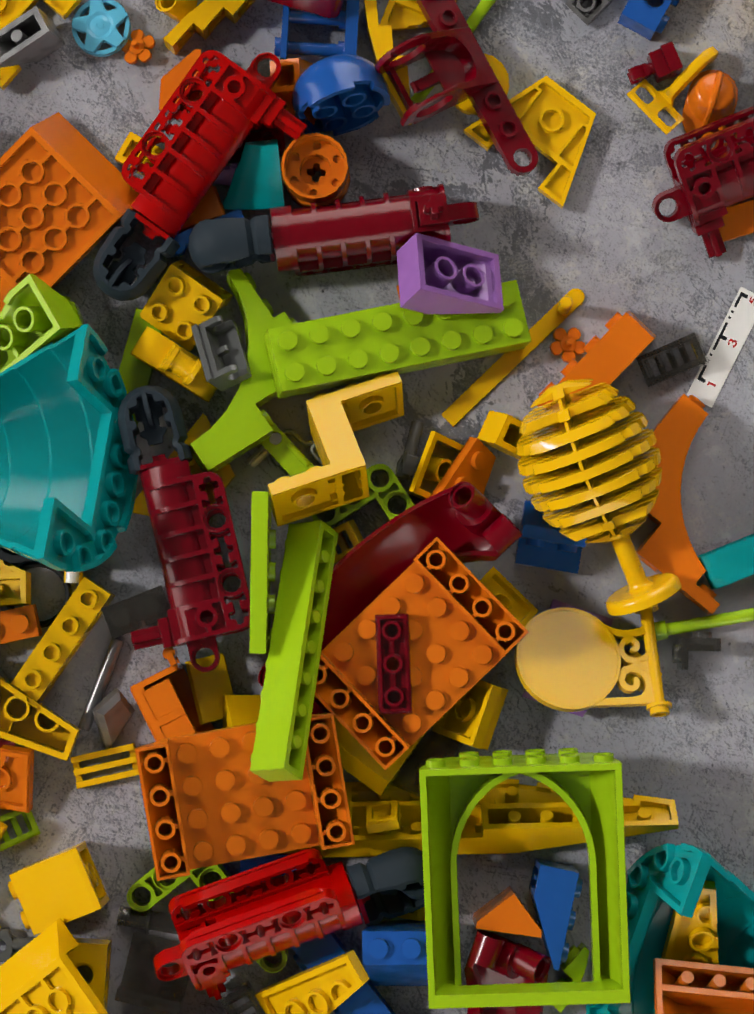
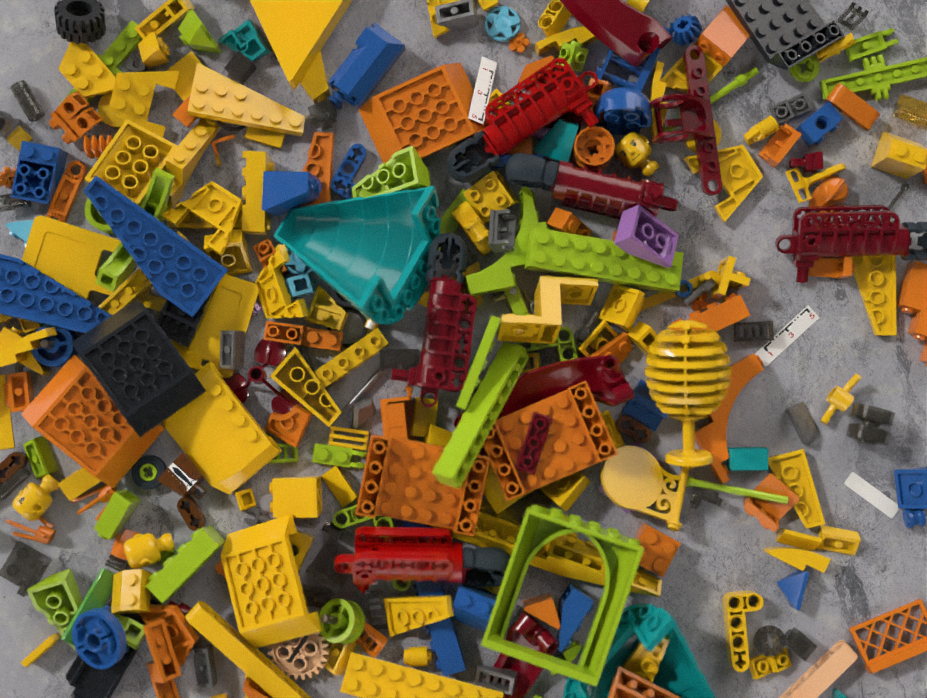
camera: 25 degrees right, 0 degrees up
yellow tile [366,799,400,834] -> none
none -> lime hinge [312,443,368,468]
none -> yellow slope [321,466,359,508]
none -> white sticker [468,56,497,124]
none -> orange slope [546,207,592,237]
none -> lime brick [556,41,589,72]
none -> yellow bracket [598,284,646,332]
none -> yellow piece [615,132,659,177]
none -> reddish brown beam [616,416,651,443]
none -> orange brick [635,522,681,578]
none -> blue bush [675,280,692,298]
none -> dark grey bar [683,278,716,306]
none -> yellow bracket [710,256,751,299]
none -> yellow hinge [744,115,779,146]
none -> orange hinge [758,124,802,168]

